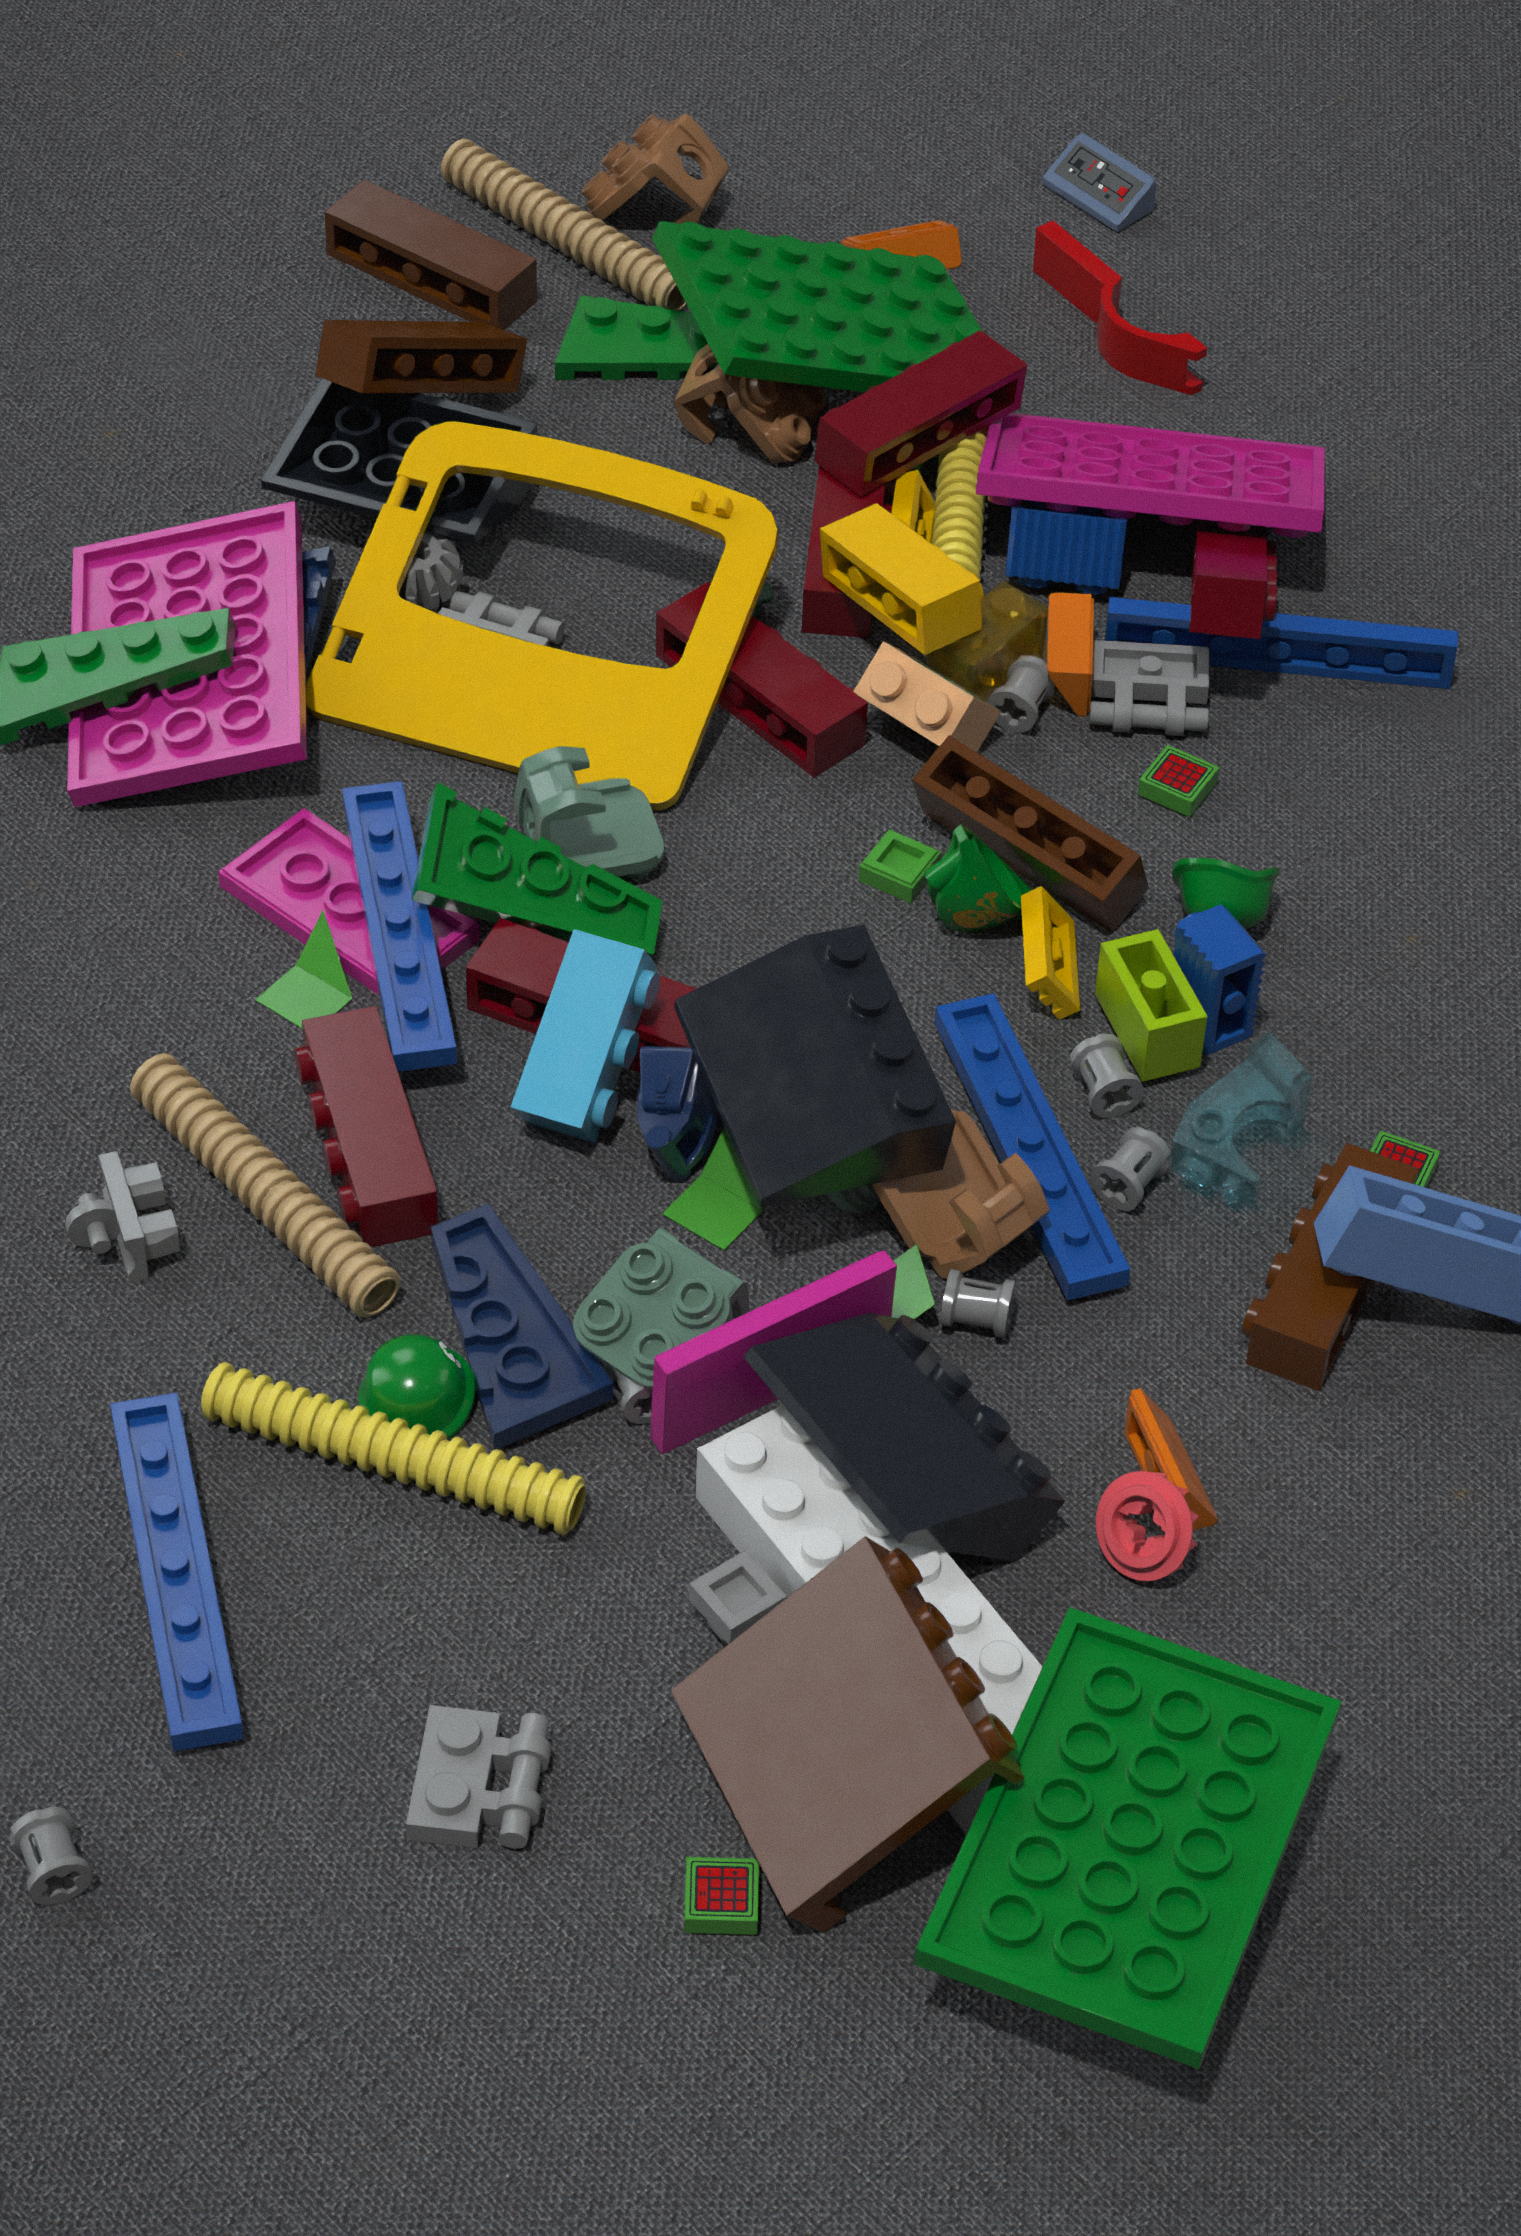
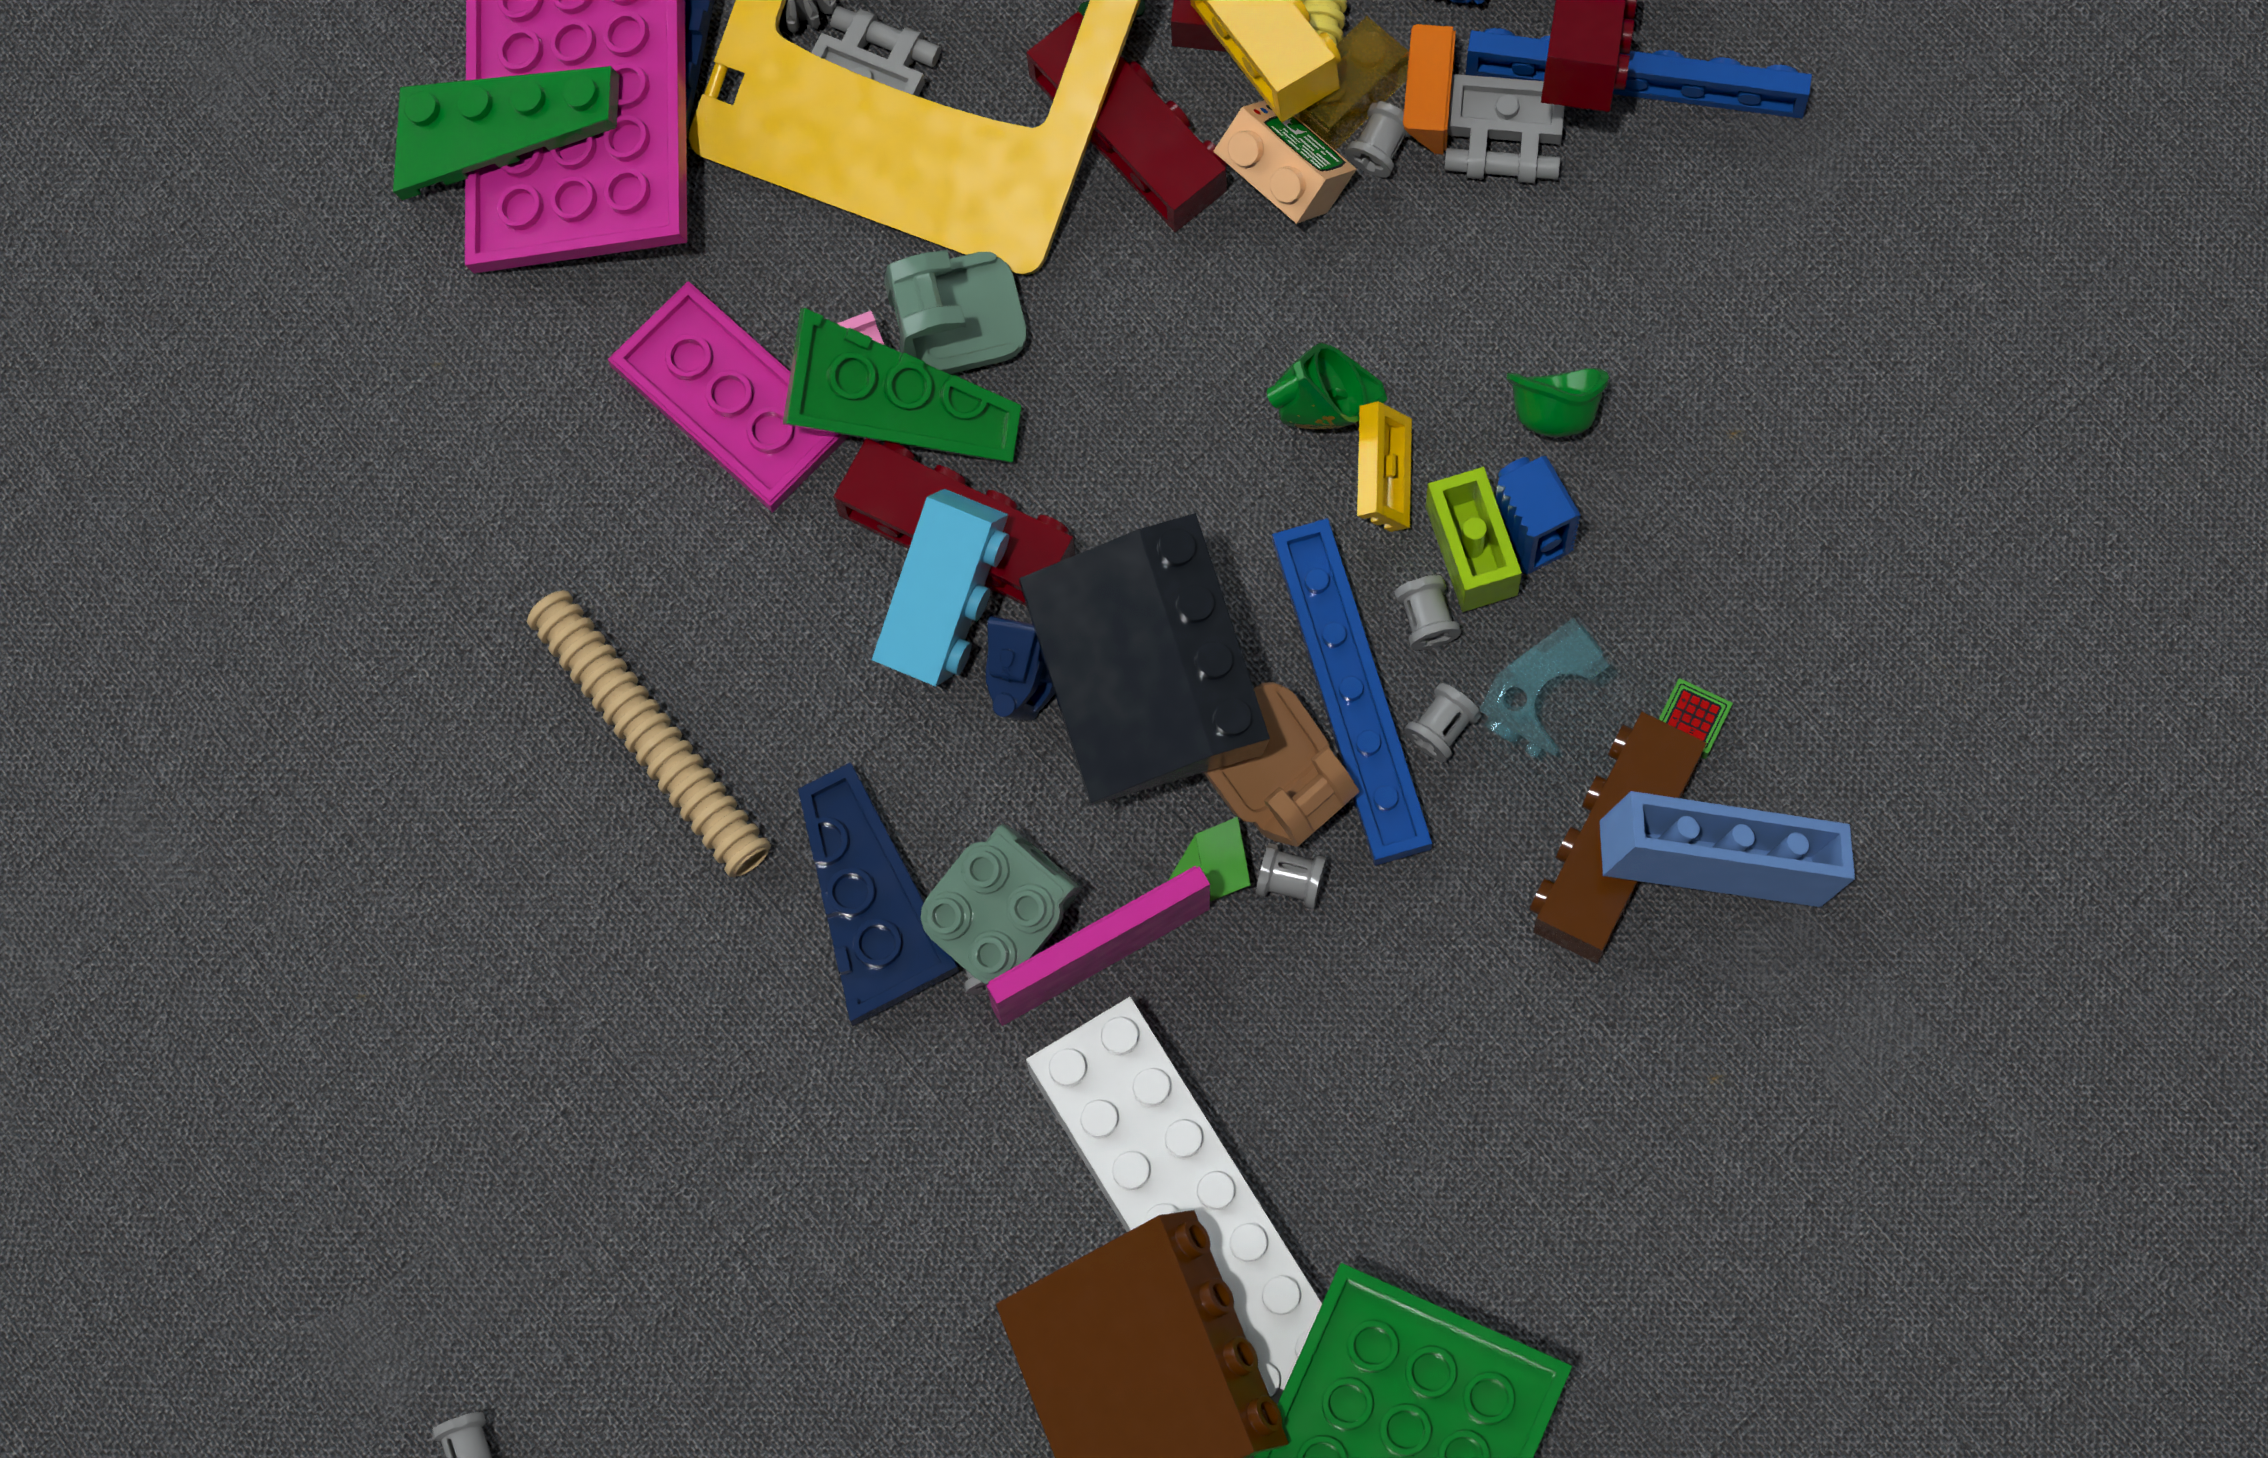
camera: 10 degrees right, 25 degrees up
light grey hips [65,1151,180,1283] -> none
blue plate [110,1392,243,1752] -> none
light yellow piece [201,1362,586,1535] -> none
bright green sticker [255,910,353,1029] -> none
dark red brick [294,1006,438,1247] -> none
blue plate [342,781,457,1072] -> none
green helmet [358,1334,475,1440] -> none
light grey plate [406,1705,552,1849] -> none
bright green sticker [662,1127,763,1250] -> none
light grey tile [689,1550,787,1646] -> none
black slope [743,1312,1065,1561] -> none
bright green tile [858,829,942,903] -> none
reddish brown brick [912,735,1149,933] -> none
coral gear [1096,1470,1199,1581] -> none
orange slope [1124,1388,1218,1530] -> none
tile [1137,745,1220,817] -> none

